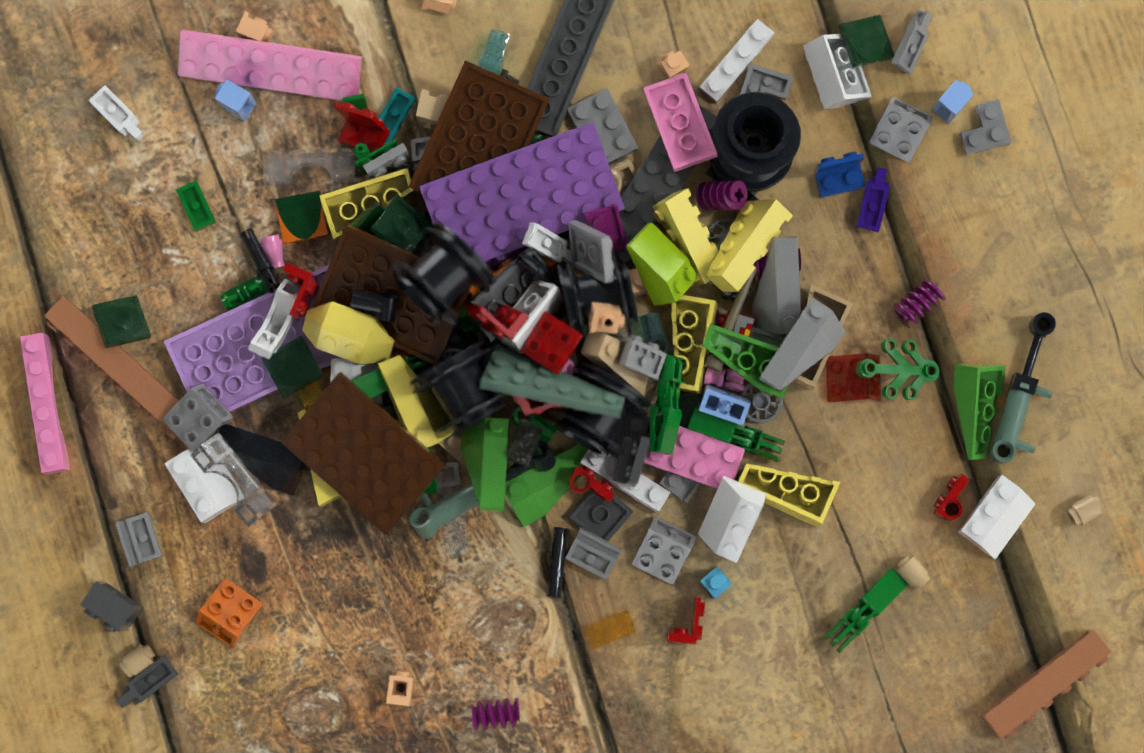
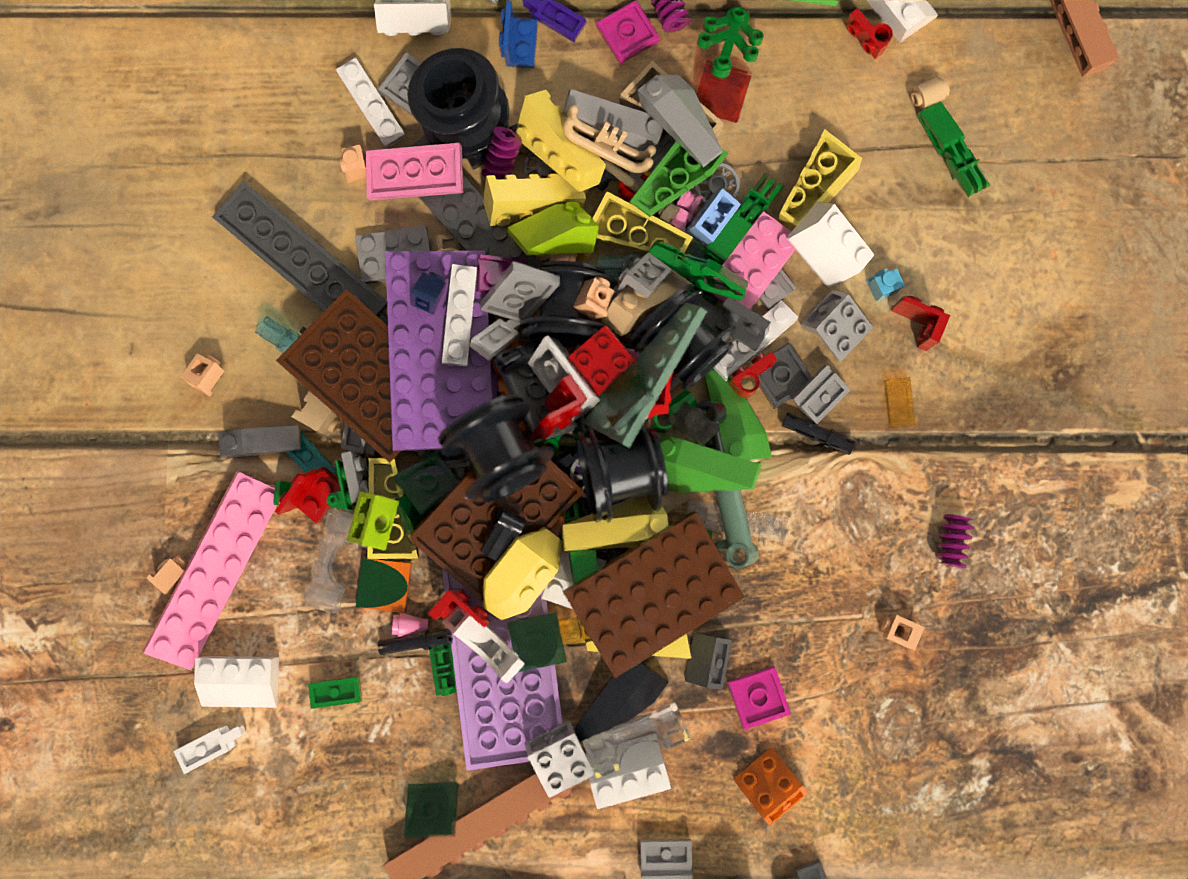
camera: 75 degrees left, 0 degrees up
light blue brick [215,79,256,122] -> none
none -> white slope [194,656,279,707]
none -> flat silver slope [218,425,302,458]
none -> lime brick [346,491,399,551]
none -> dark blue slope [410,272,446,315]
none -> white plate [442,264,477,367]
none -> tan piece [563,105,656,173]
none -> dark pink tile [596,0,660,64]
none -> dark green tile [598,362,654,432]
none -> dark grey panel [685,633,732,689]
none -> dark pink tile [727,666,791,730]

